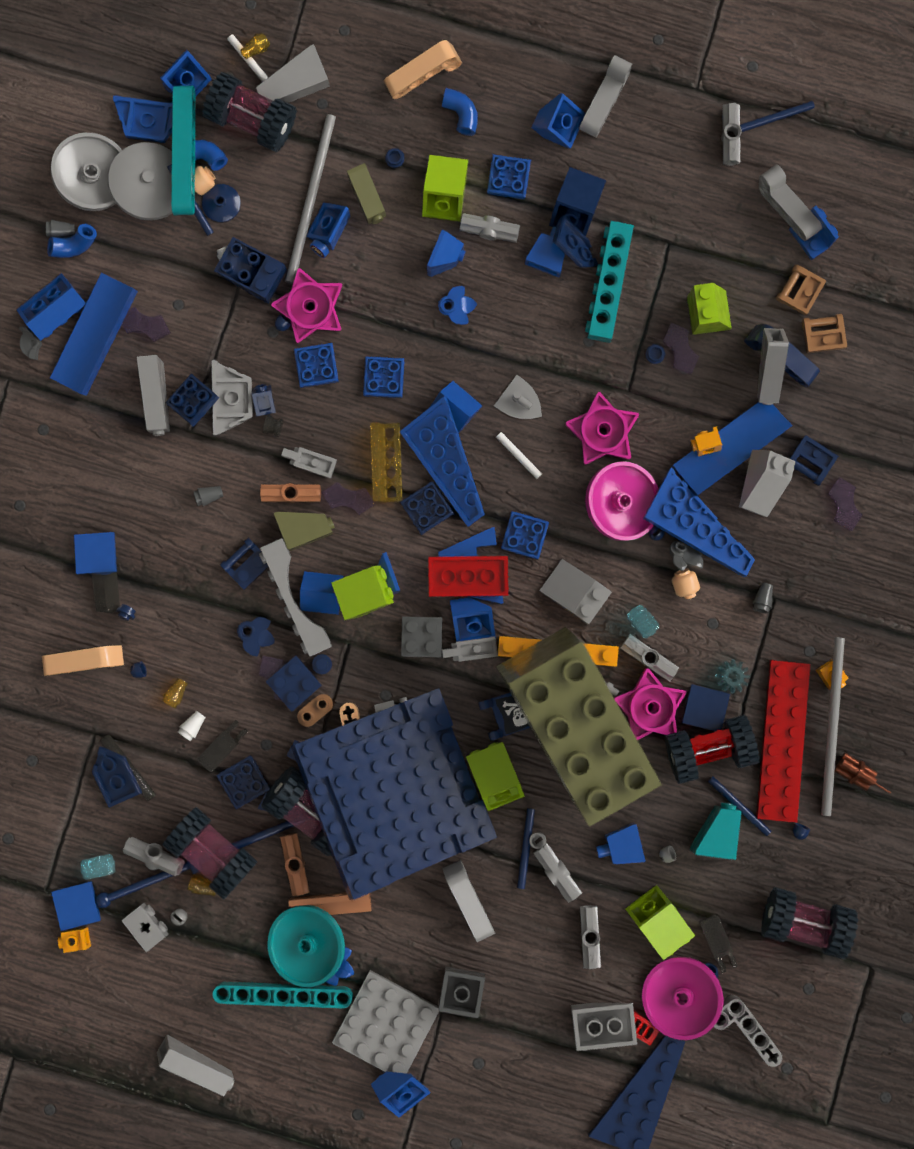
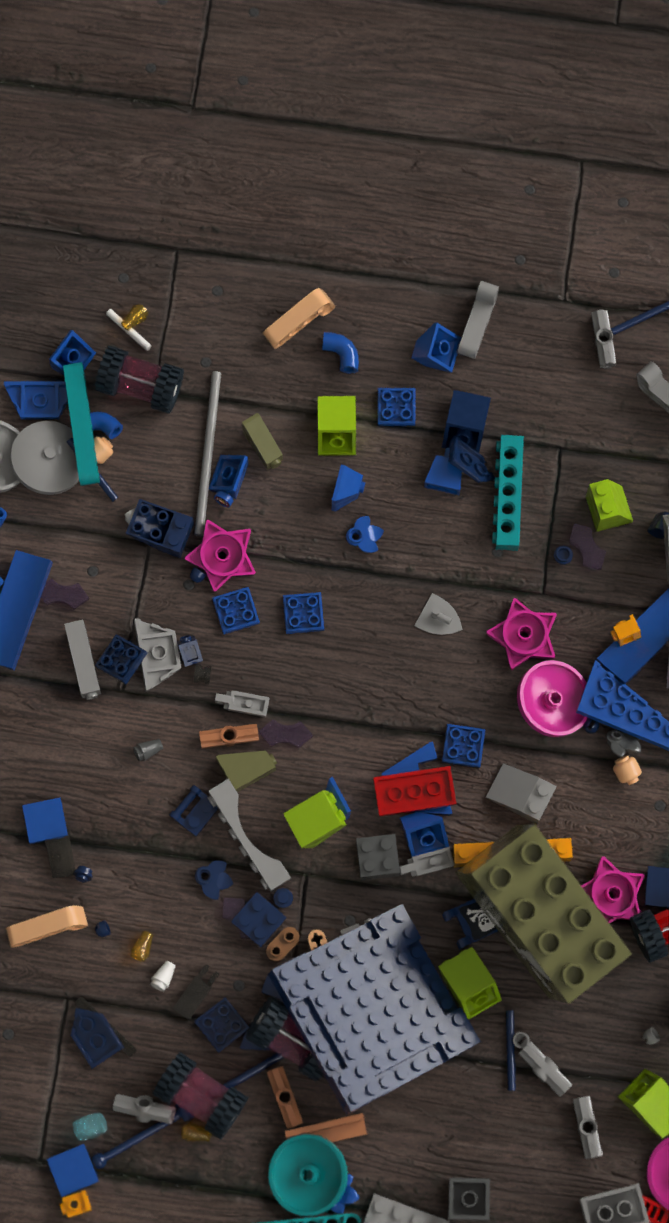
camera: 10 degrees left, 10 degrees down
light grey brick [122,903,168,952] -> none
light grey hinge [171,909,187,926] -> none
dark blue dish [202,184,241,223] -> none
light grey slope [255,44,330,112] -> none
blue slope [300,571,344,615] -> none
clear yellow fence [370,422,402,503] -> none
dark blue plate [385,148,405,168] -> none
blue wing [400,396,485,527] -> none
dark blue tile [400,481,454,535] -> none
blue slope [428,381,482,434] -> none
light grey beam [443,860,495,942] -> none
light grey piece [460,213,520,243] -> none
white bar [496,432,542,479] -> none
blue torso [596,823,646,864] -> none
light grey piece [620,634,679,682] -> none
clear light blue gear [627,605,659,638] -> none

